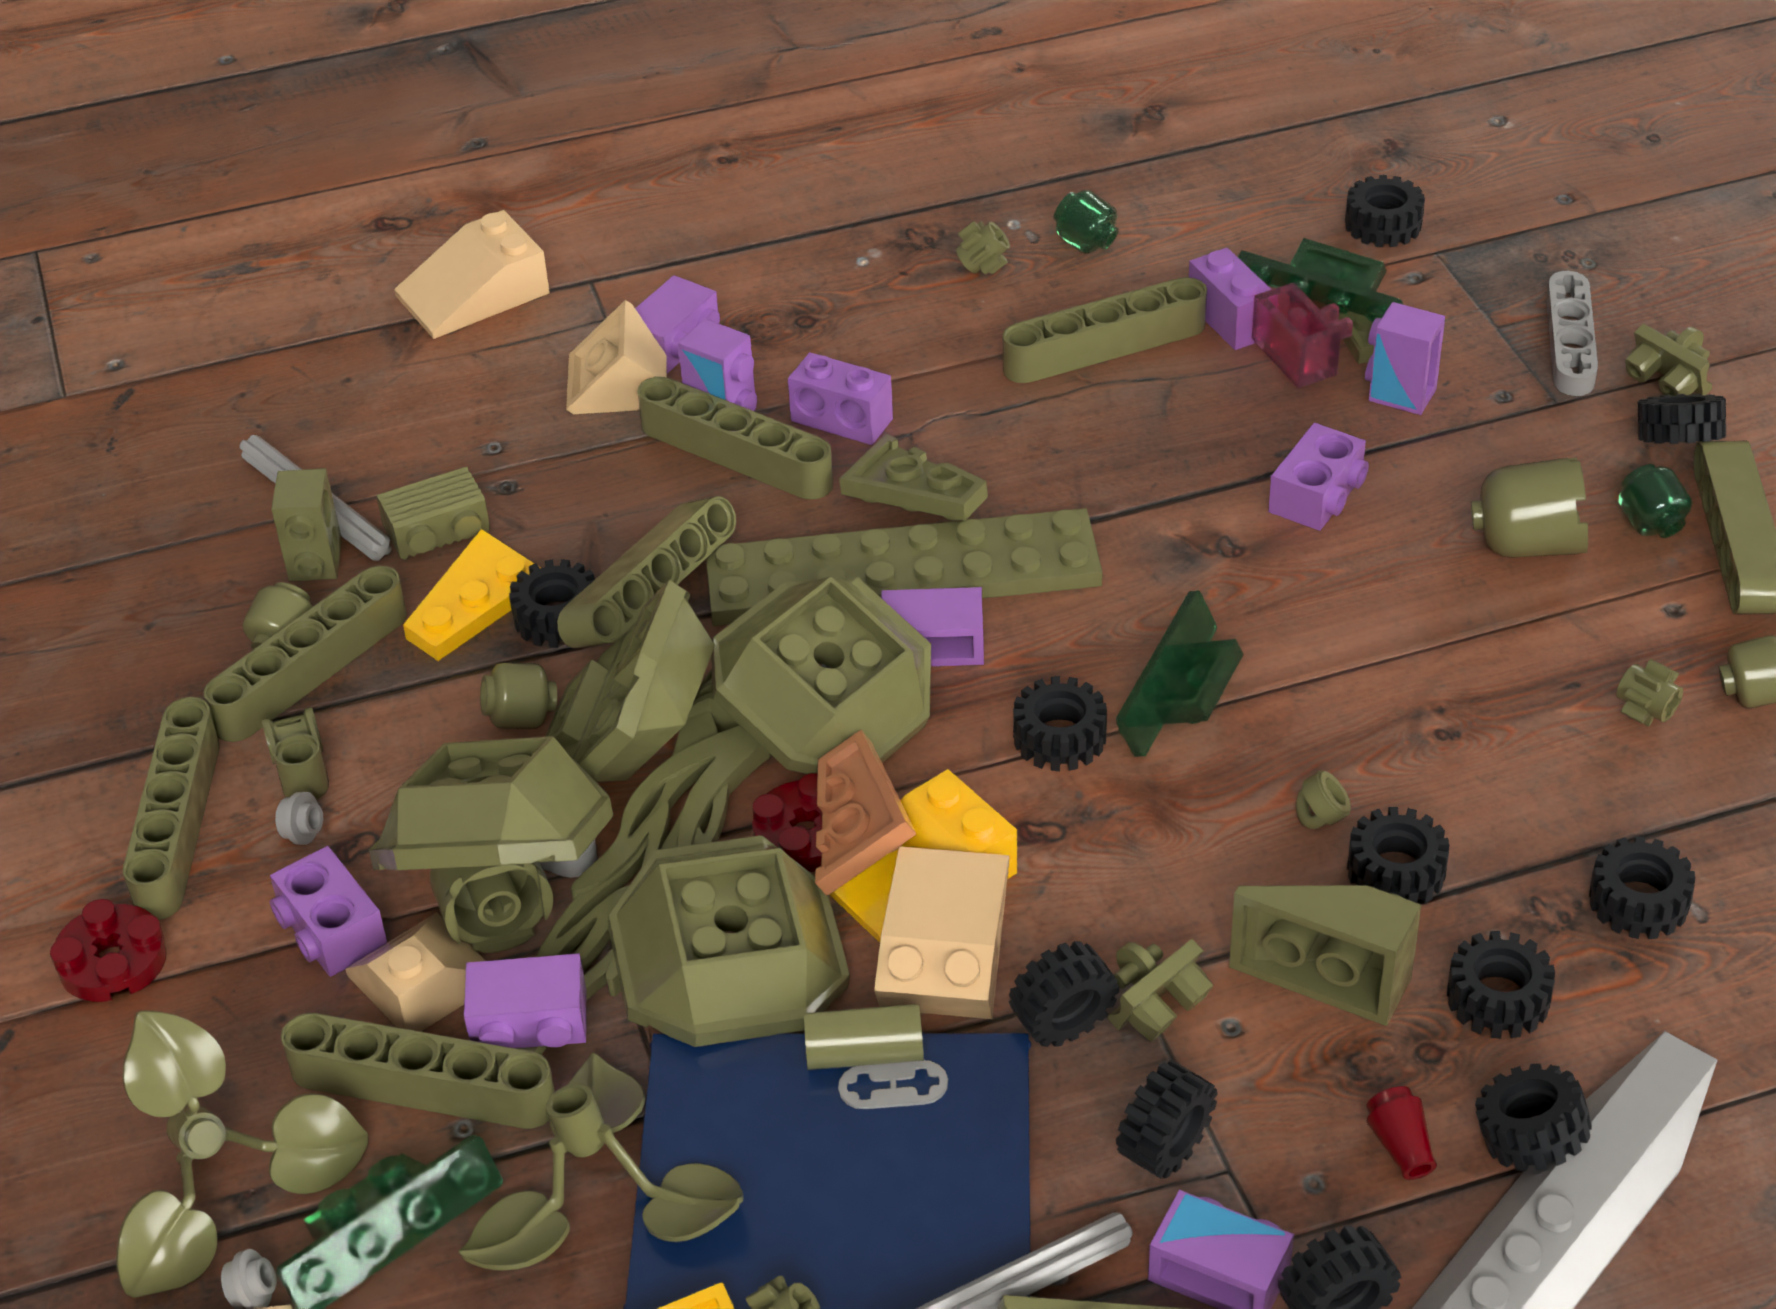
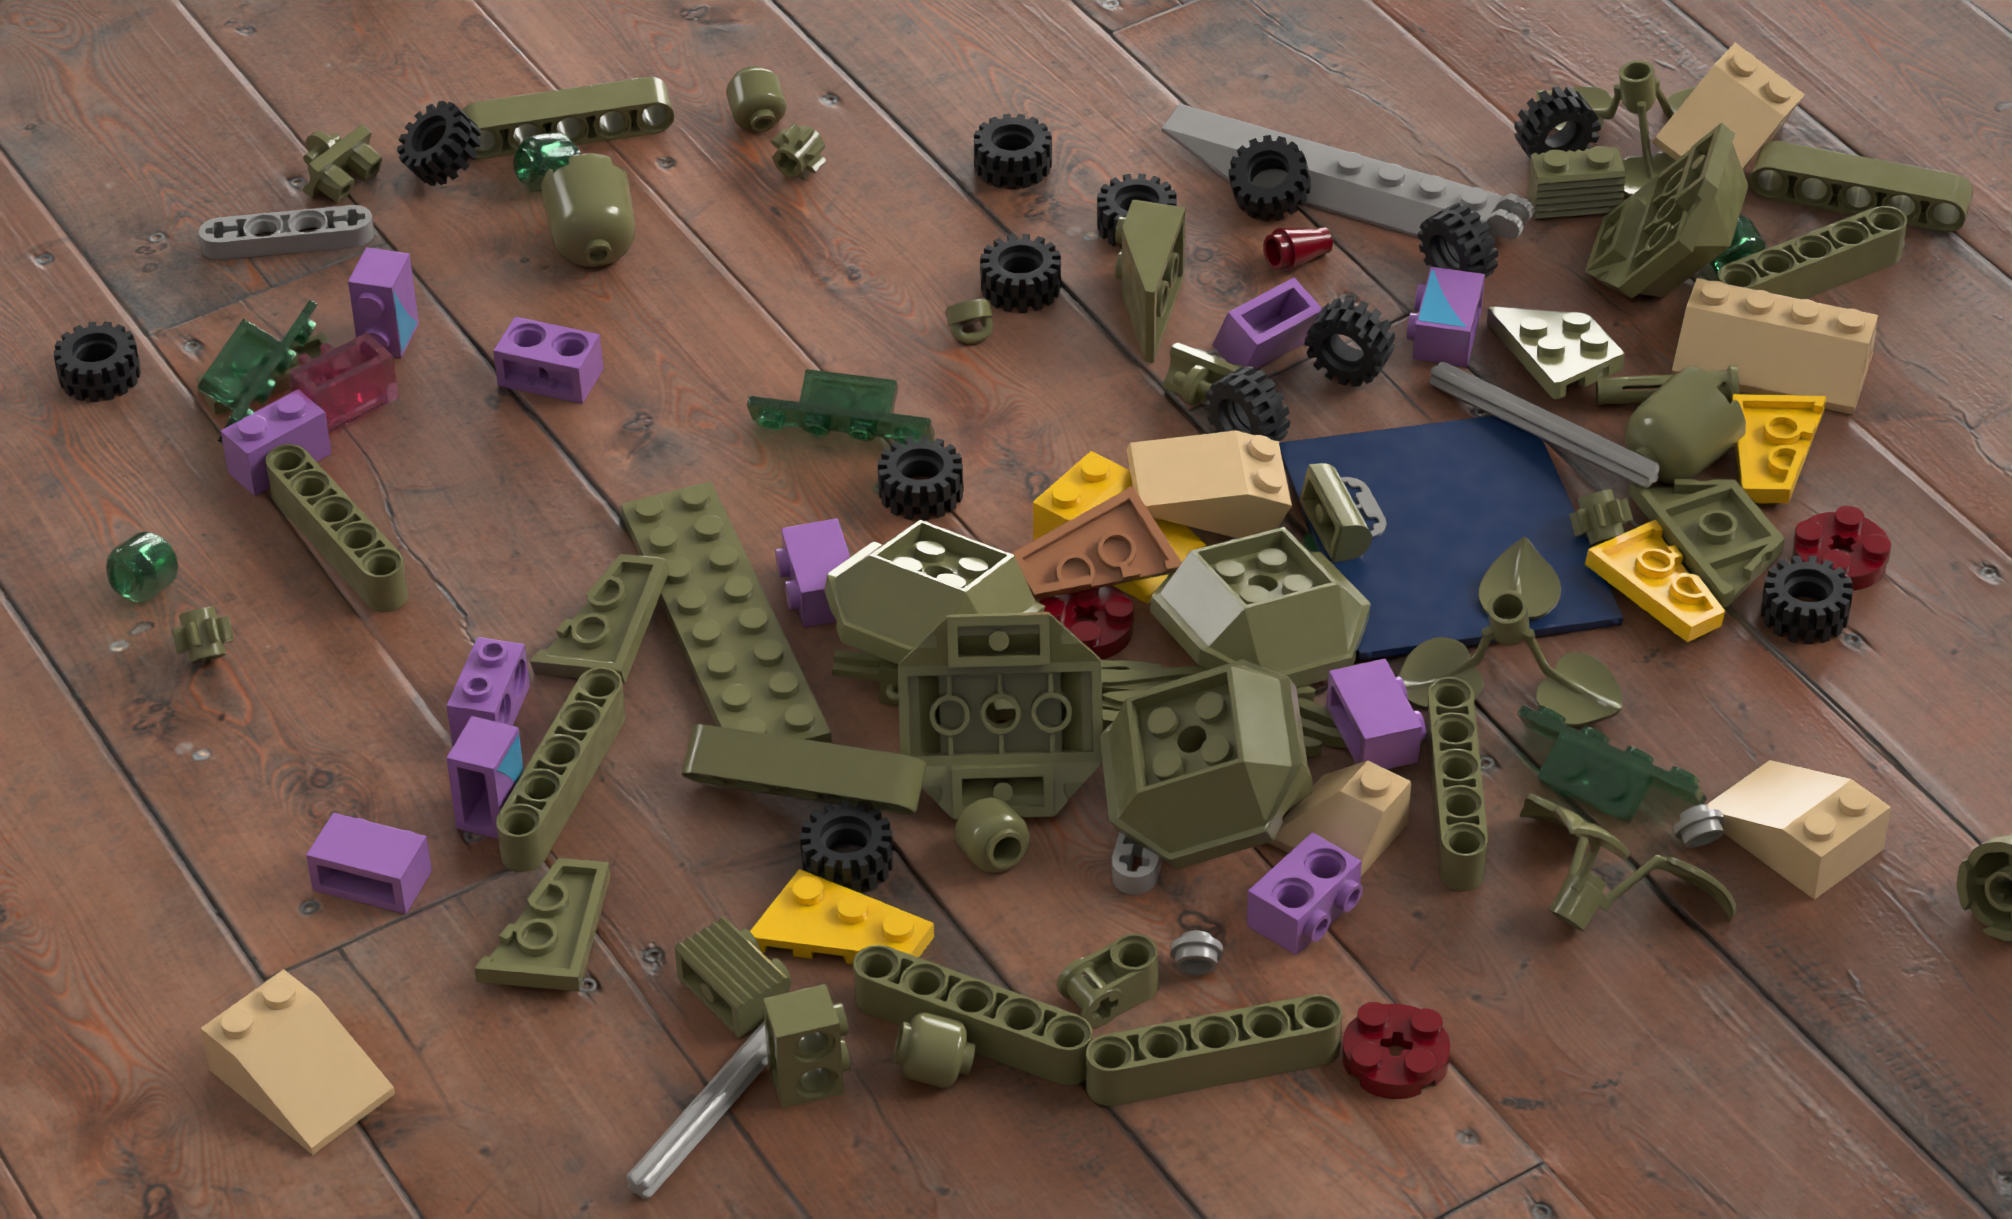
camera: 105 degrees left, 0 degrees up
tan slope [566,300,667,414] -> none
none -> olive wing [475,858,610,992]
none -> medium lavender brick [1212,278,1322,370]

